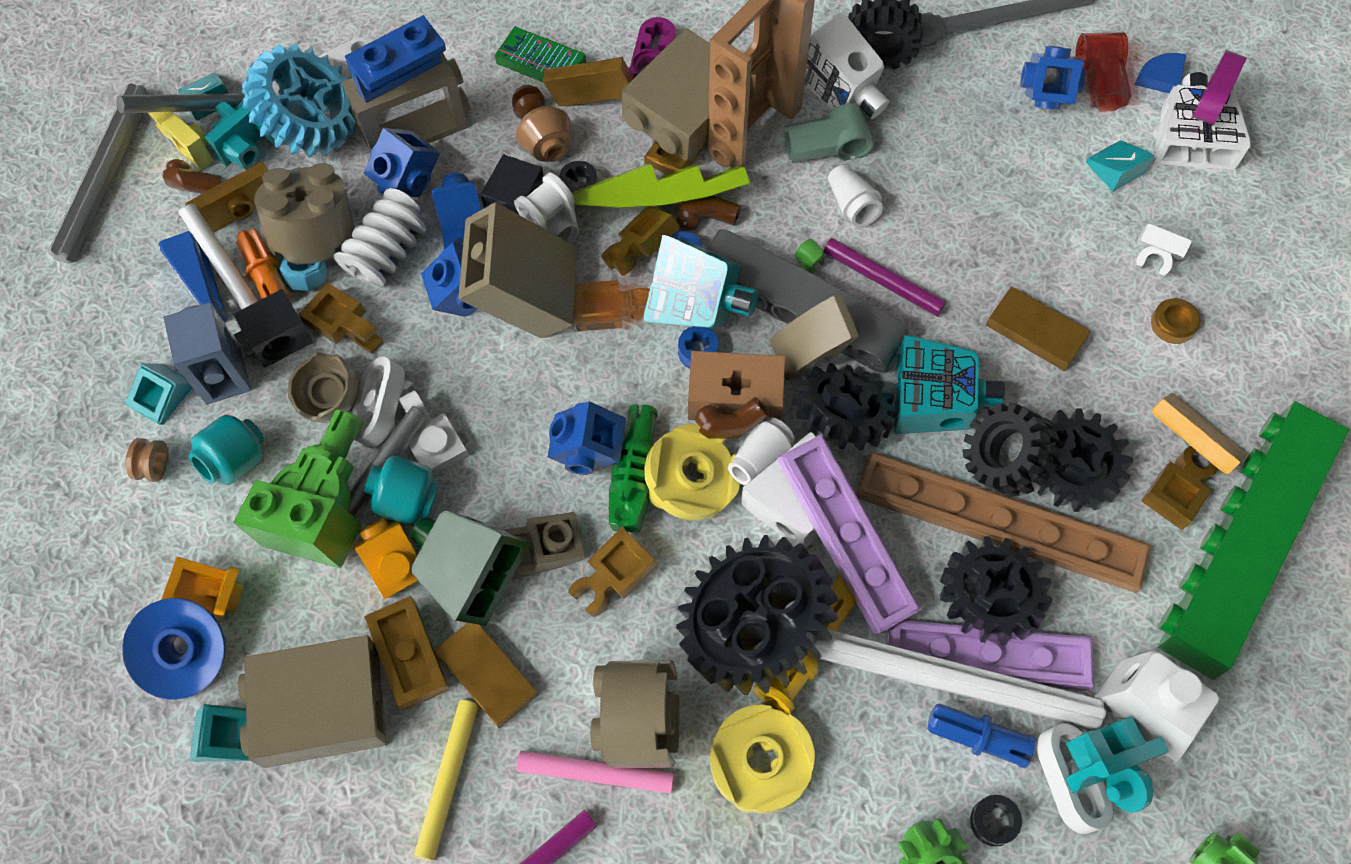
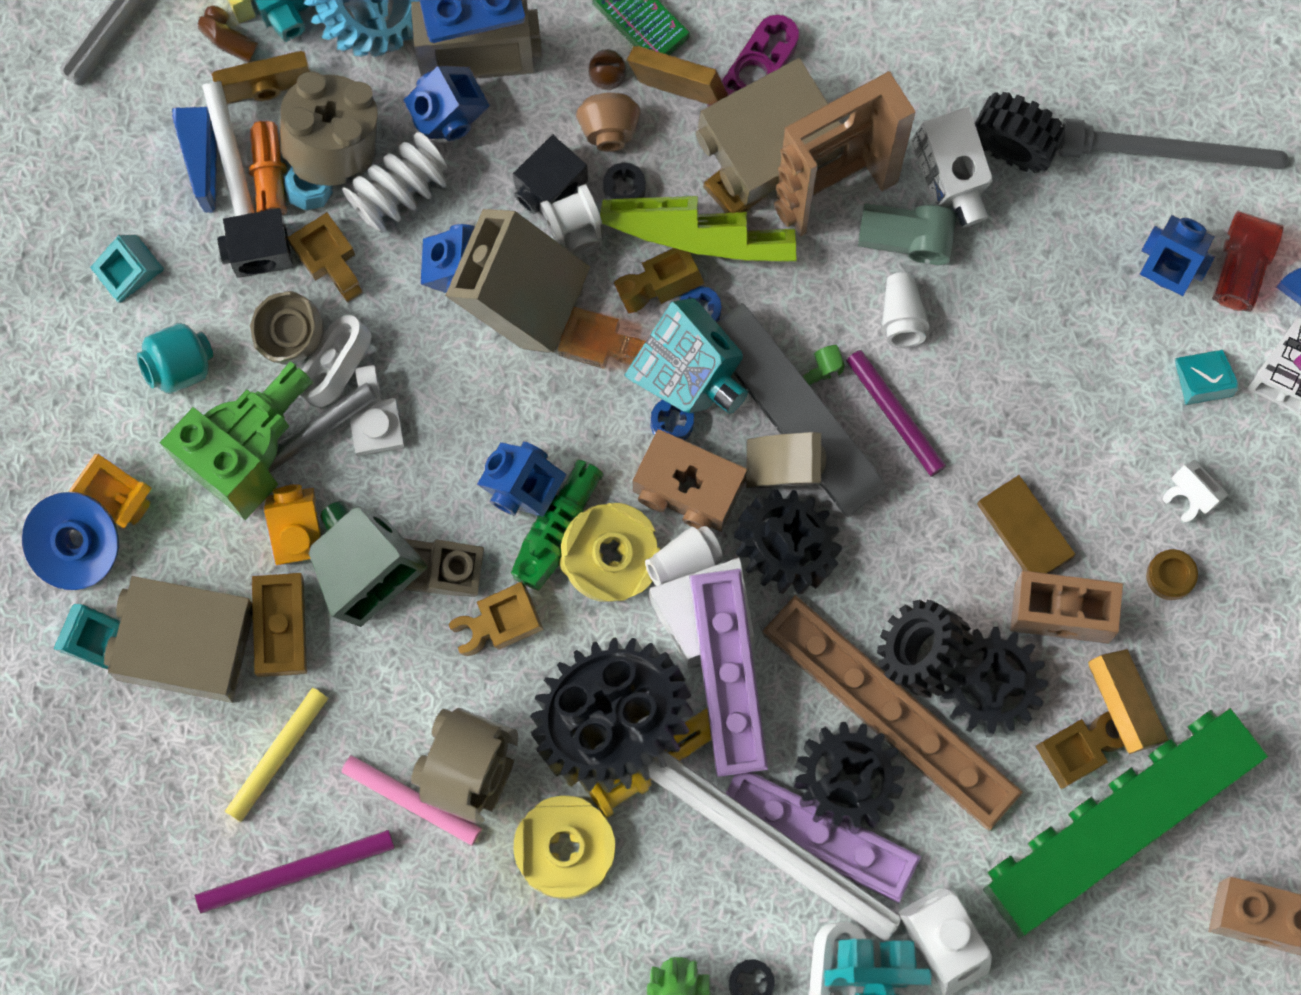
camera: 20 degrees right, 10 degrees up
medium nougat bush [126,438,169,482] -> none
sand blue brick [163,303,251,405] -> none
teal head [364,456,440,525] -> none
blue bracket [432,172,482,249] -> none
pearl gold tile [434,623,538,729] -> none
reddish brown arm [676,195,741,229] -> none
reddish brown arm [695,397,769,439] -> none
teal torso [894,335,1005,434] -> none
blue axle [927,704,1036,769] -> none
none -> medium nougat brick [1010,571,1123,644]

